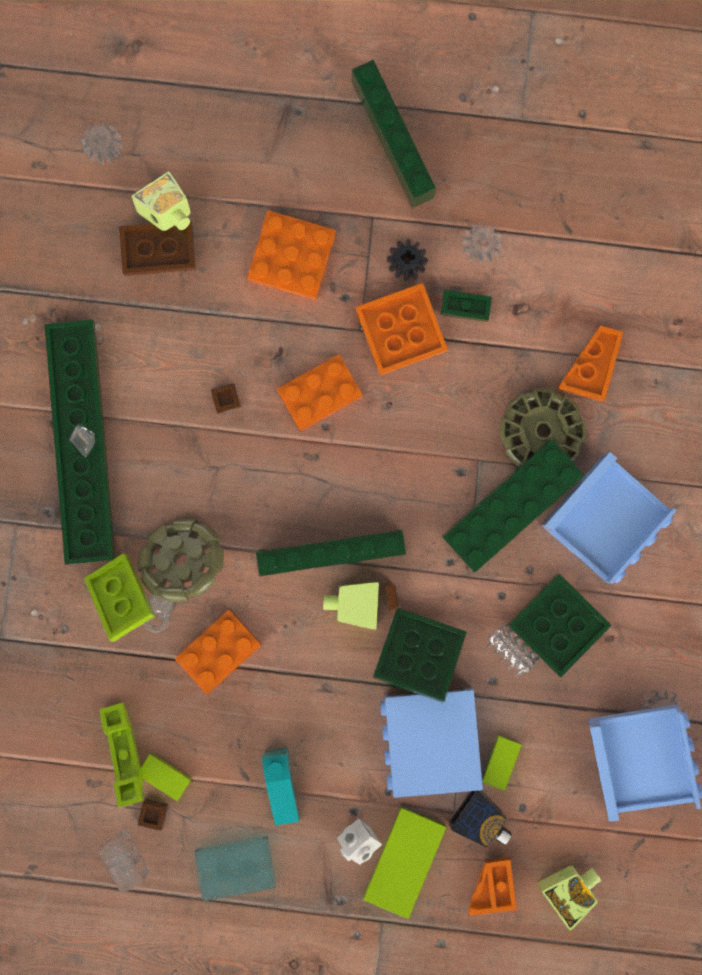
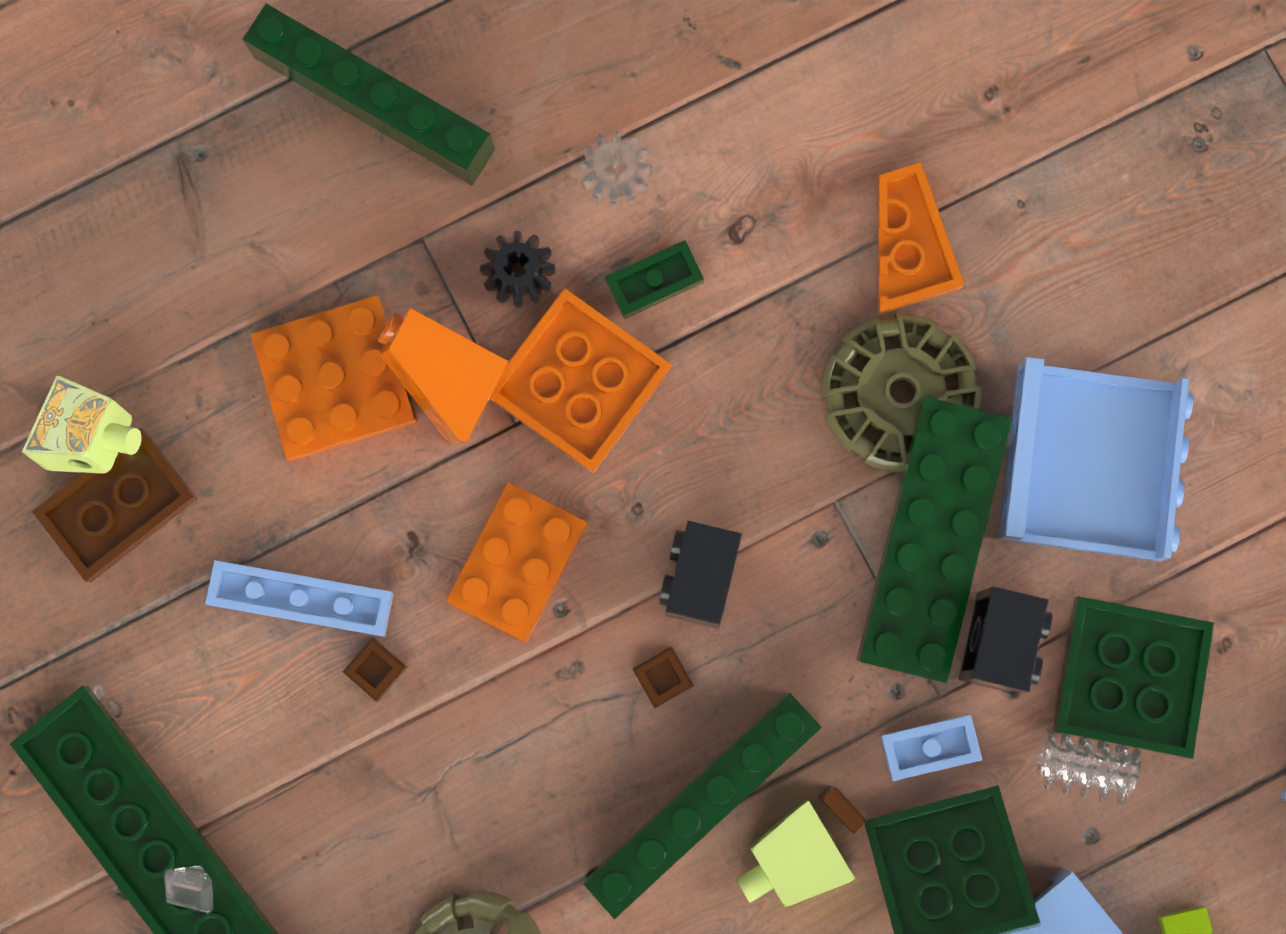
camera: 25 degrees left, 5 degrees down
none -> light blue plate [205,560,394,637]
none -> orange slope [378,308,509,444]
none -> reddish brown tile [632,646,694,708]
none -> black brick [659,521,742,629]
none -> light blue plate [880,715,982,781]
none -> black brick [958,586,1052,693]

